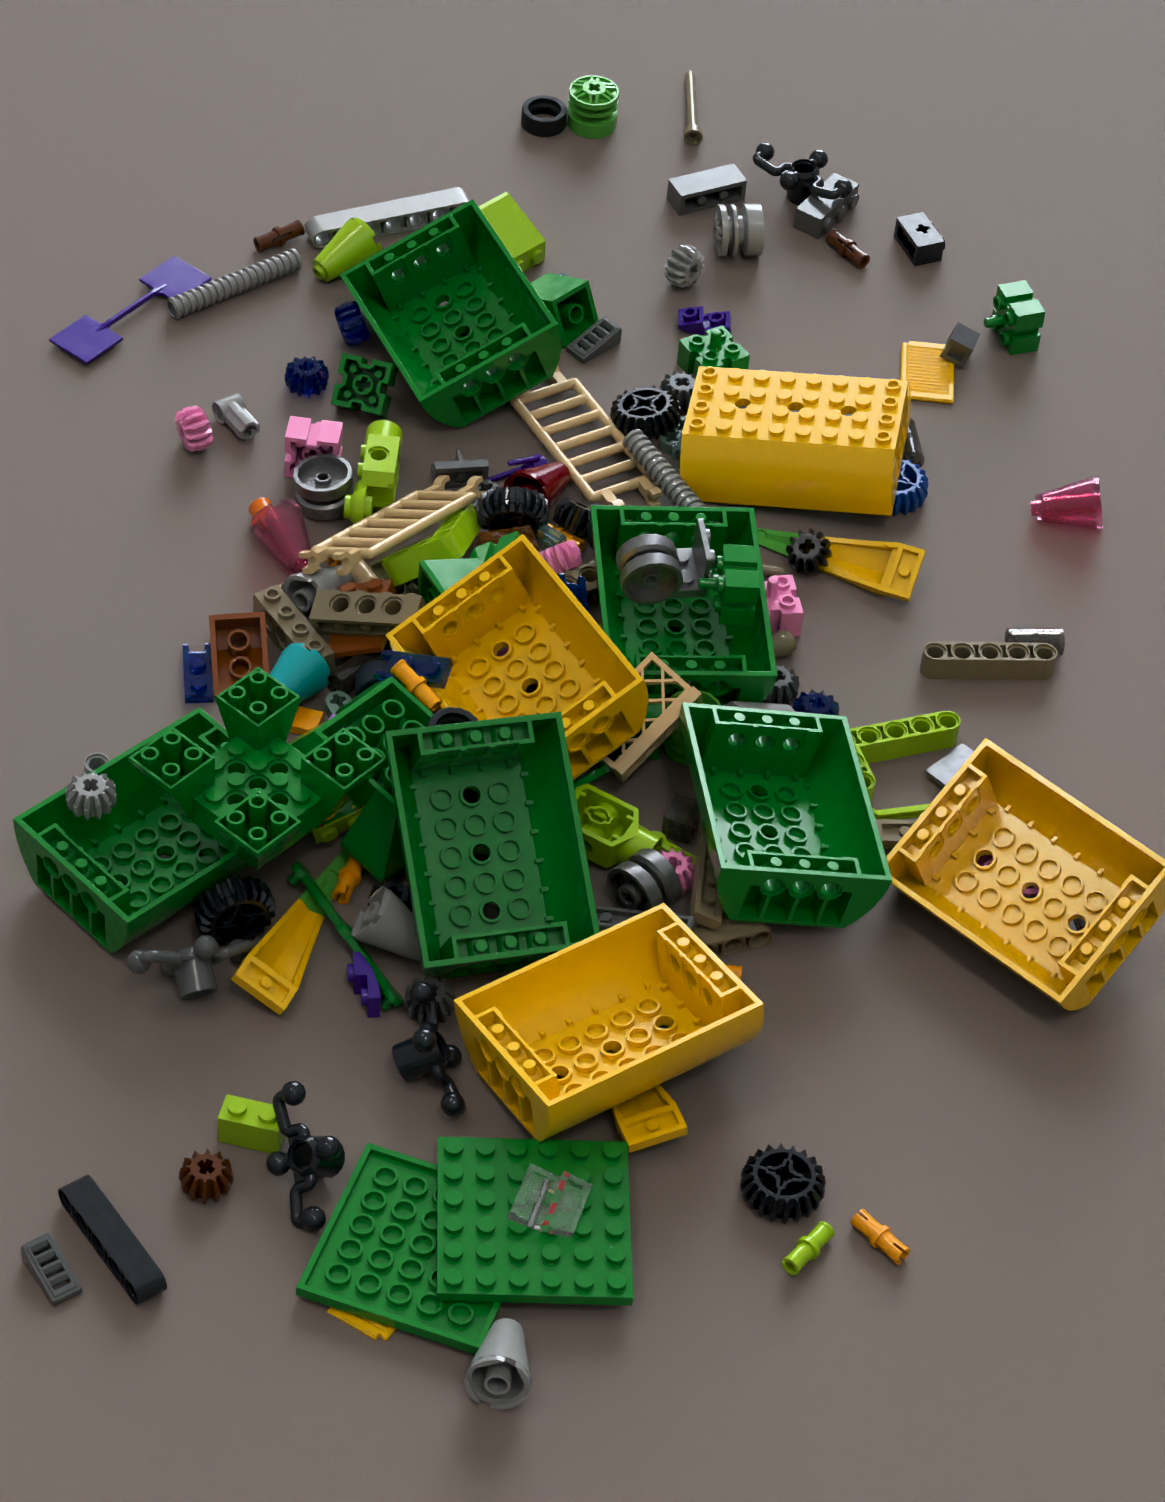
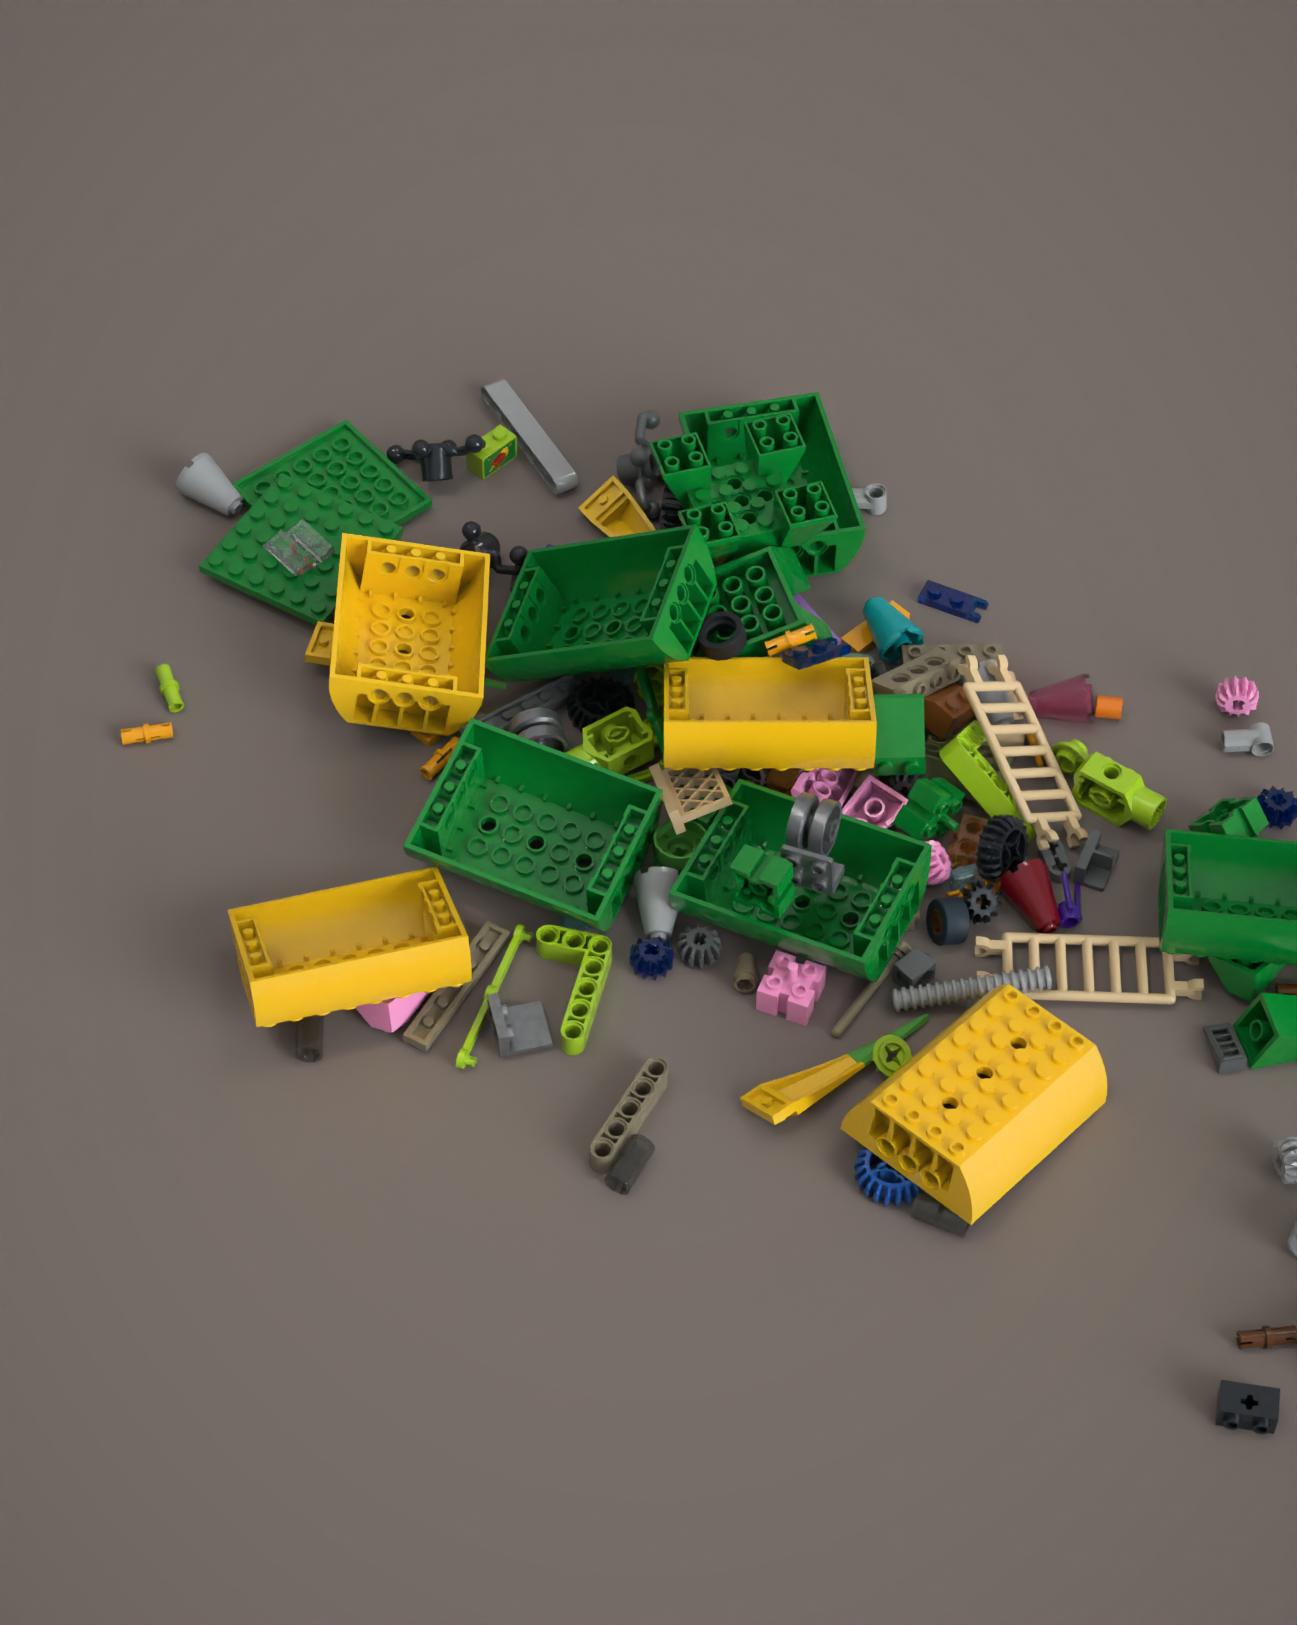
camera: 125 degrees right, 5 degrees up
dark grey slope [21,1233,82,1306] -> none
black beam [58,1174,167,1304] -> none
light grey gear [65,770,117,821] -> none
reddish brown gear [179,1148,234,1204] -> none
dark orange slope [209,611,269,697] -> none
bright pink brick [284,416,343,478] -> none
flat silver wheel [293,454,354,520] -> none
black gear [610,385,681,440] -> none
dark grey gear [659,371,696,412] -> none
green brick [677,325,750,378] -> none
dark purple slope [678,306,731,335] -> none
black gear [740,1143,826,1224] -> none
black gear [786,528,832,576] -> none
yellow window [900,341,954,404] -> none
dark grey brick [940,322,980,368] -> none
green brick [984,280,1046,356] -> none
clear pink cone [1031,476,1103,529] -> none
none -> light grey beam [481,379,579,496]
none -> lime gear [871,1035,912,1077]

